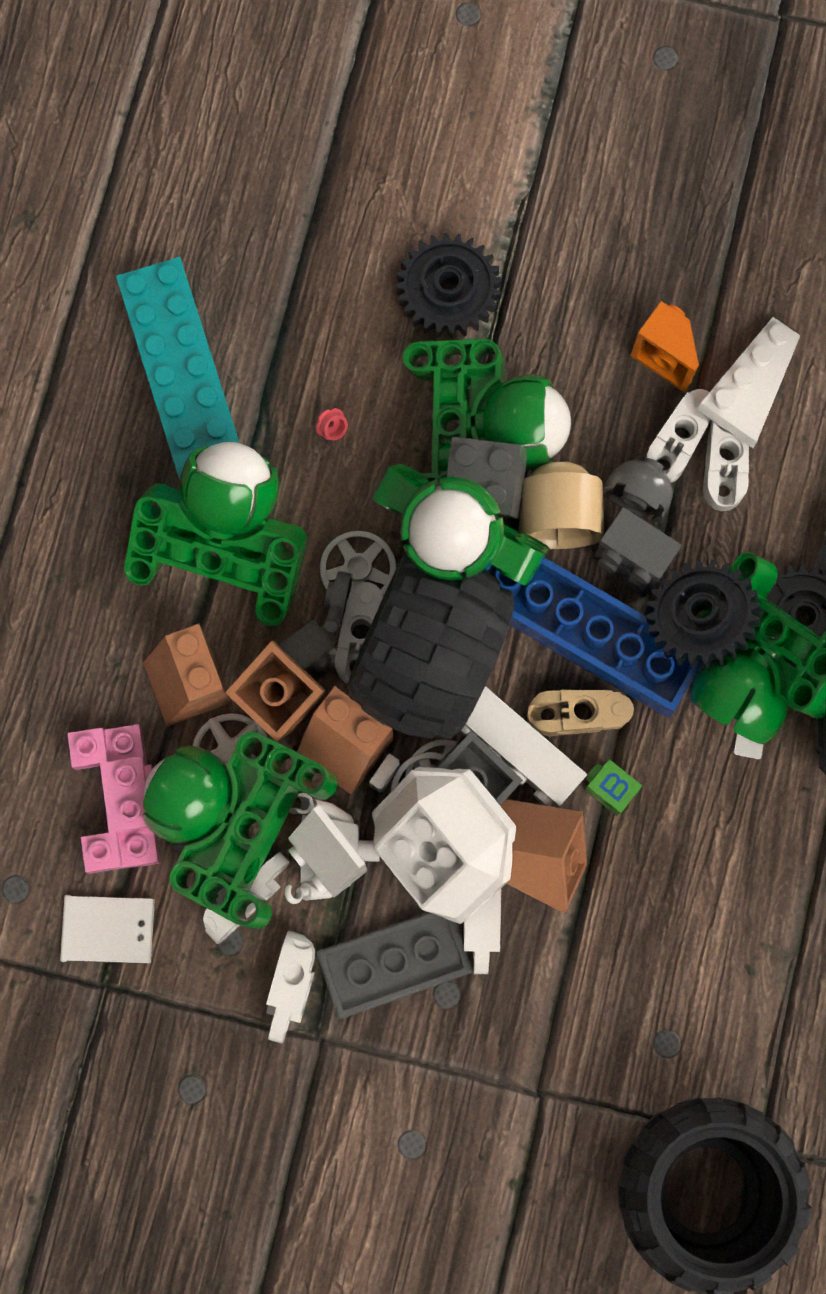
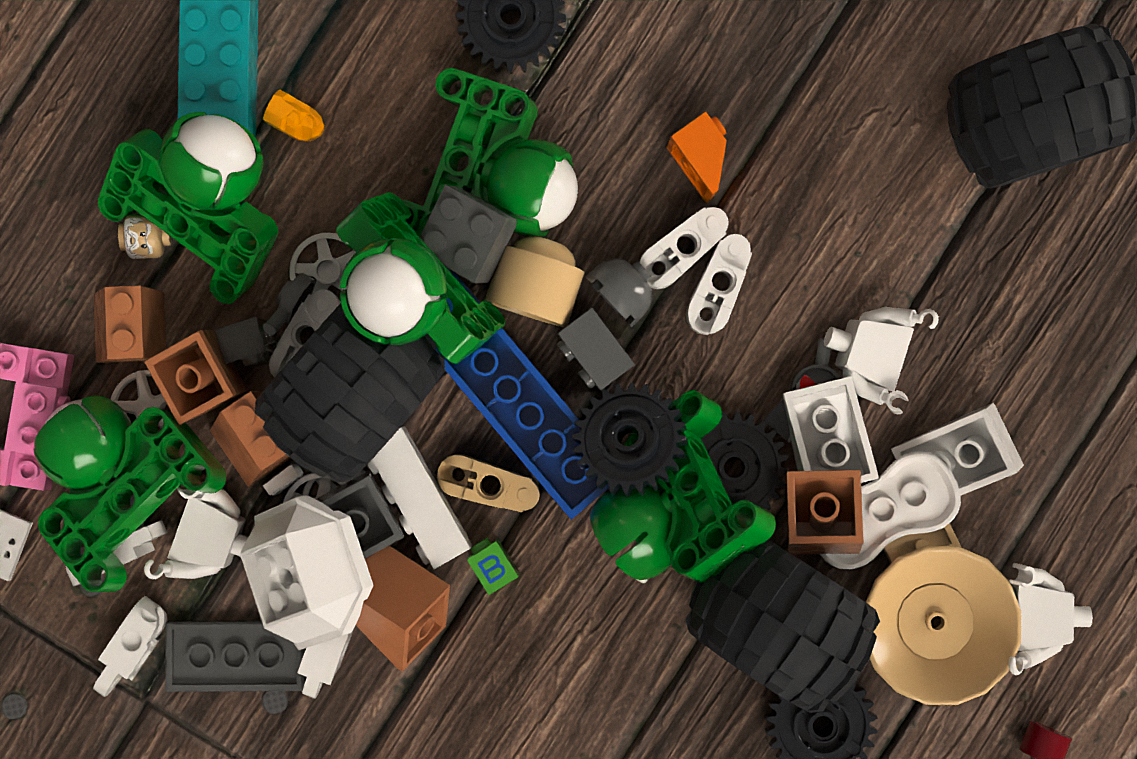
camera: 20 degrees right, 10 degrees up
white slope [288,805,367,897] -> none
coral plate [316,408,348,440] -> none
white wing [698,317,800,448] -> none
none -> tan head [118,214,172,259]
none -> light orange rock [263,89,324,141]

